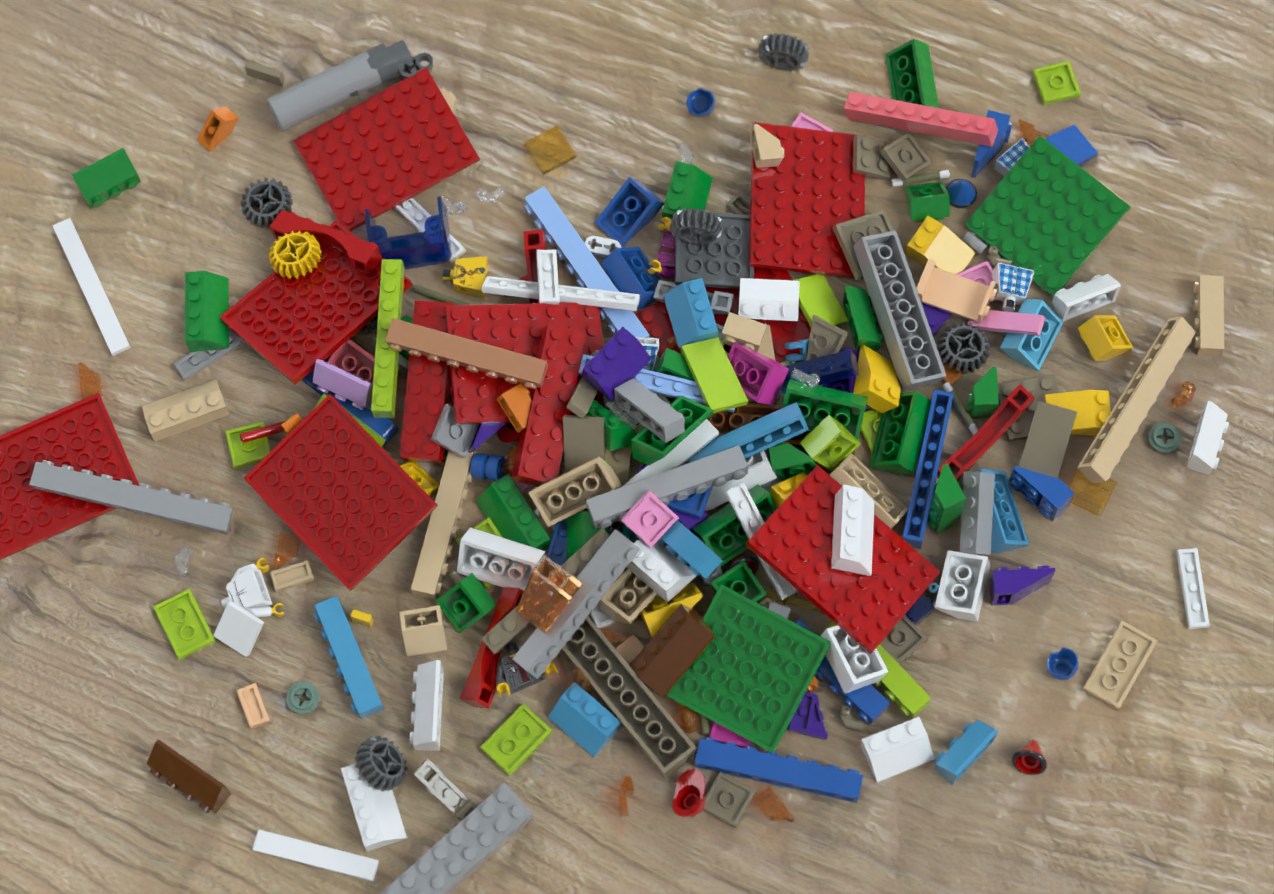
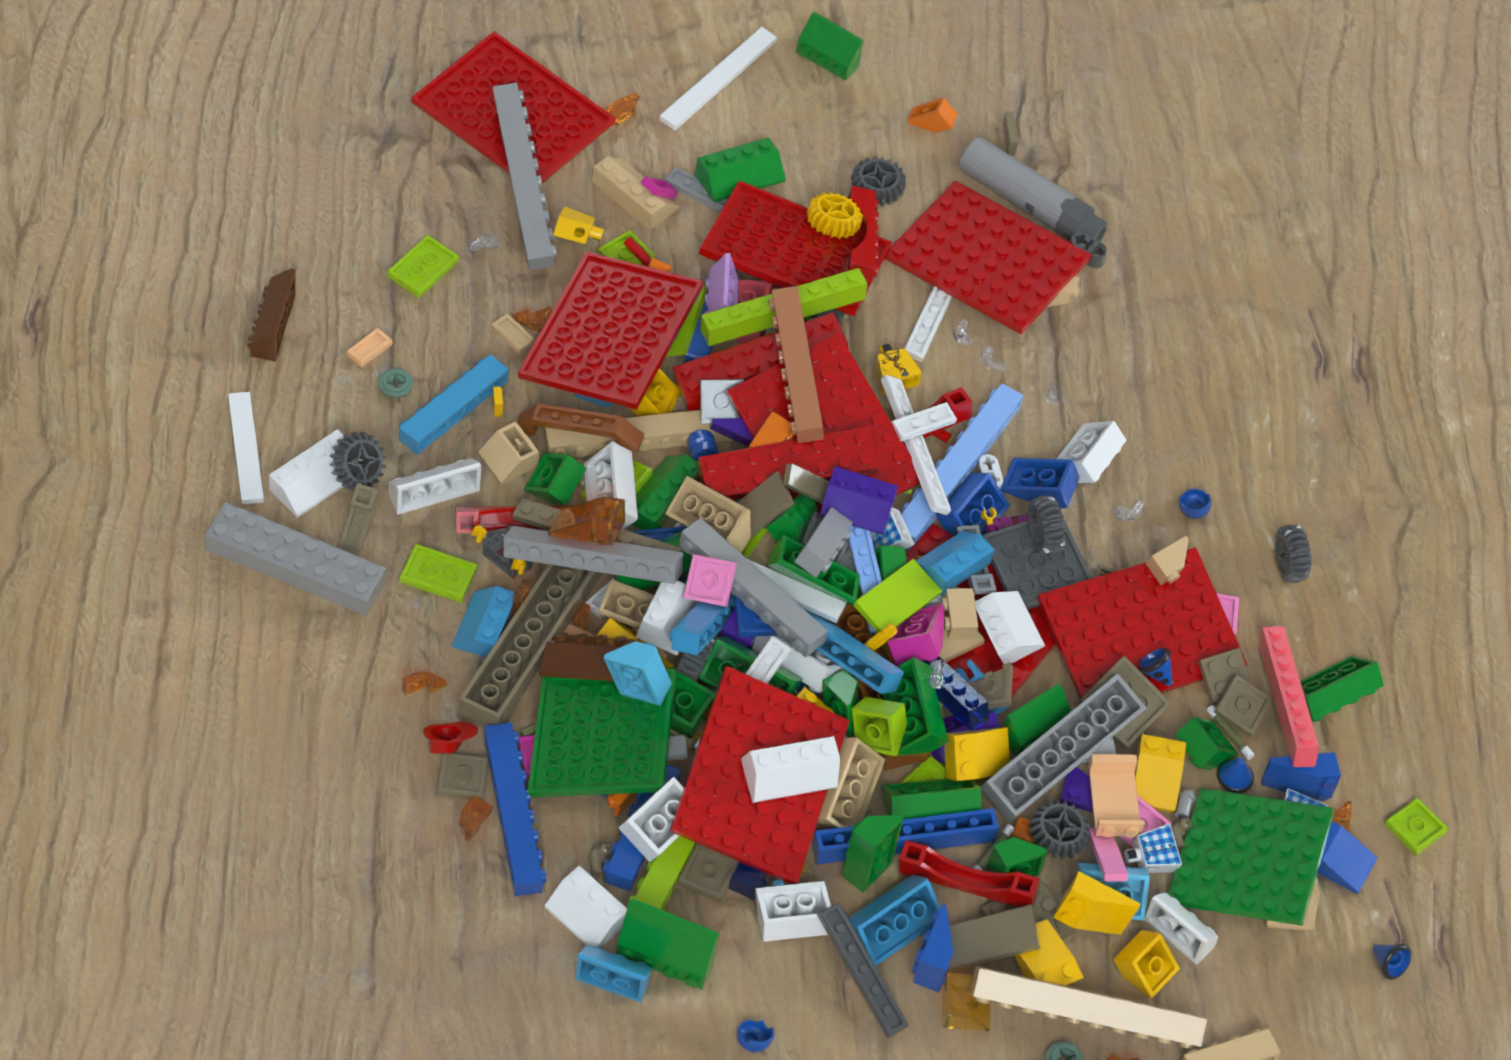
camera: 55 degrees right, 15 degrees down
white tile [213,601,264,657] -> none
white torso [221,558,285,618] -> none
clear blue windscreen [365,196,452,270] -> none
olive bar [413,285,470,305] -> none
clear yellow tile [524,125,576,175] -> none
green slope [662,161,713,222] -> none
clear orange cone [678,703,701,733] -> none
dark purple wing [788,692,828,740] -> none
lime tile [792,274,849,328] -> none
light grey brick [960,472,995,554] -> none
dark purple slope [989,565,1055,606] -> none
red hat [1012,740,1047,775] -> none
none -> dark orange slope [517,403,644,452]
none -> yellow torso [553,206,604,244]
none -> medium azure slope [603,641,672,706]
none -> green slope [616,898,719,989]
none -> dark pink tile [641,177,678,199]
none -> dark grey tile [817,902,909,1038]
none -> yellow axle [864,623,898,651]
none -> yellow slope [1053,872,1141,935]
none -> white slope [1056,421,1126,483]
none -> blue hat [1138,648,1173,686]
none -> blue hat [1373,944,1412,980]

